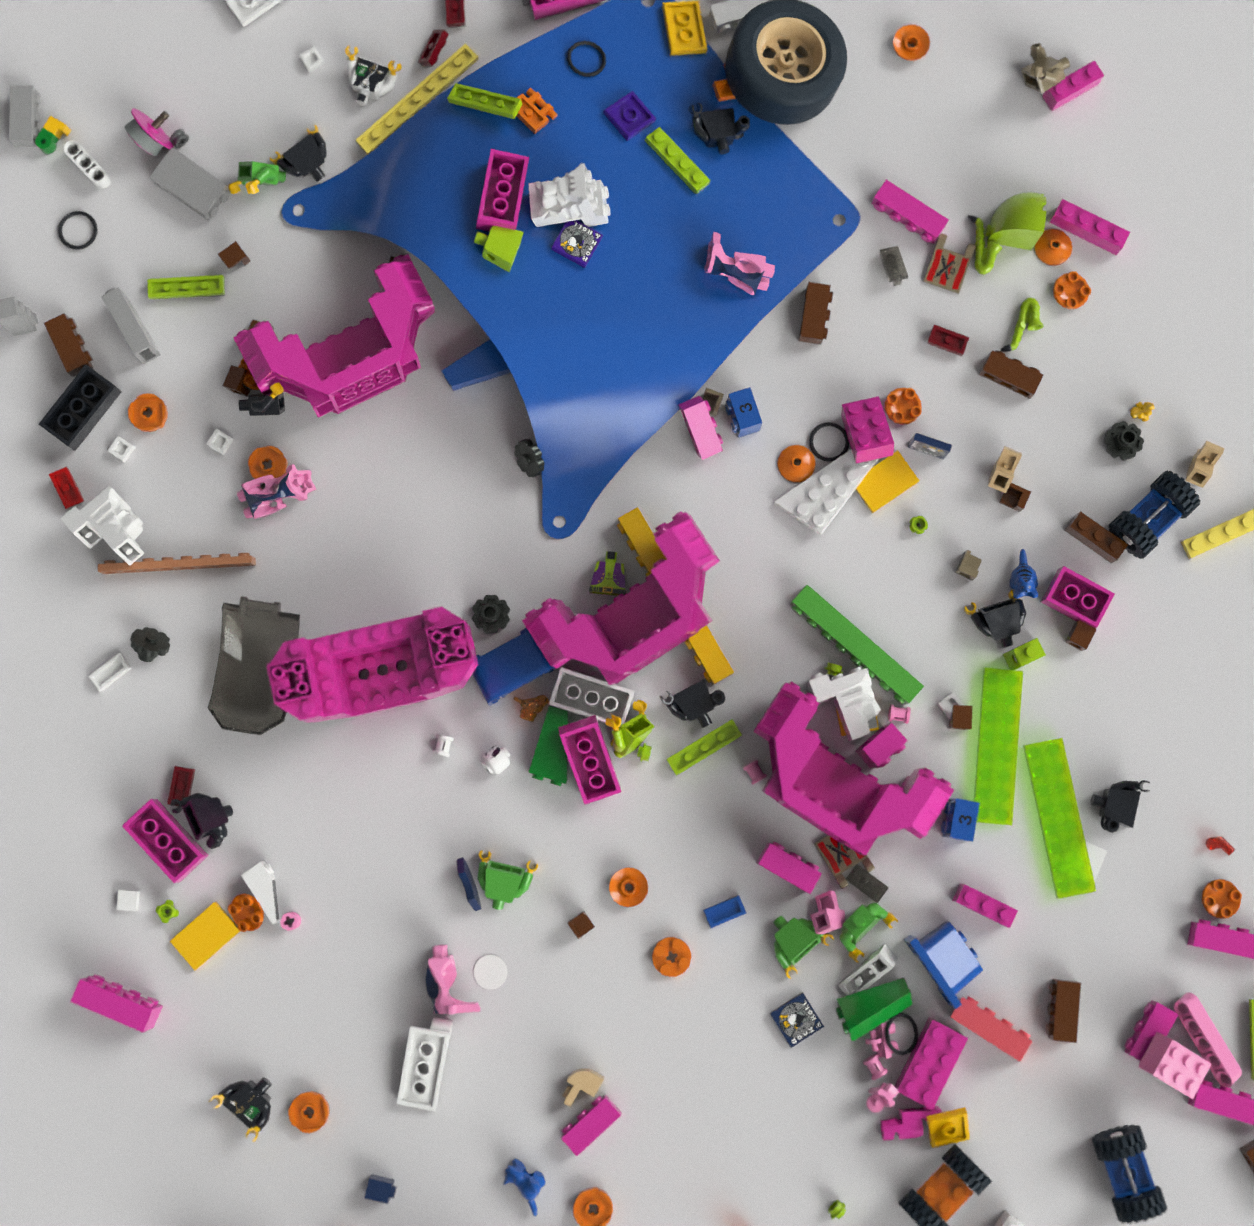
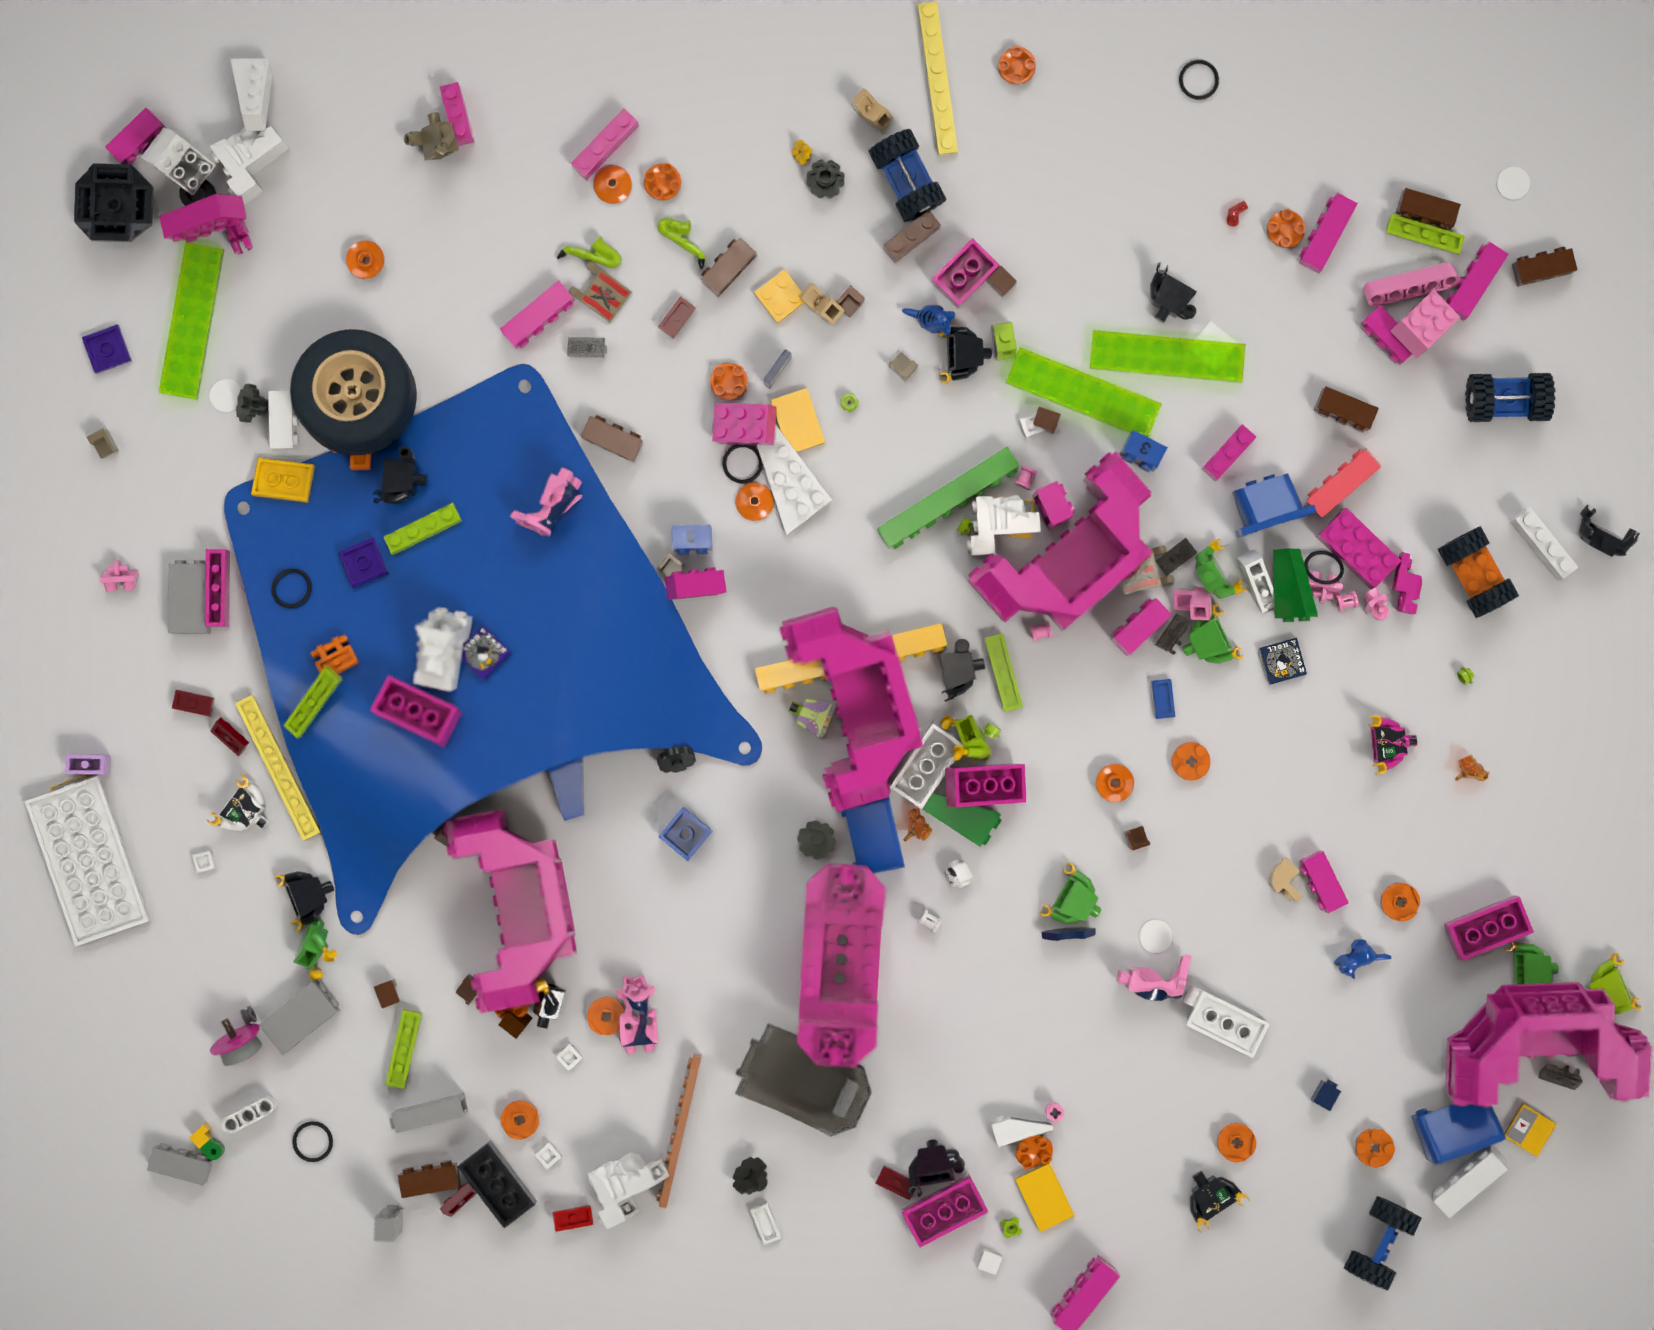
camera: 75 degrees left, 5 degrees up
lime torso [474,226,524,272] -> none
yellow tile [926,1107,970,1148] -> none
lime brick [985,192,1046,250] -> none
none -> dark red plate [439,1183,477,1217]
none -> blue brick [658,807,713,861]
none -> yellow plate [754,269,804,324]
none -> clear smoke plate [1155,614,1191,655]
none -> torso [1368,715,1417,775]

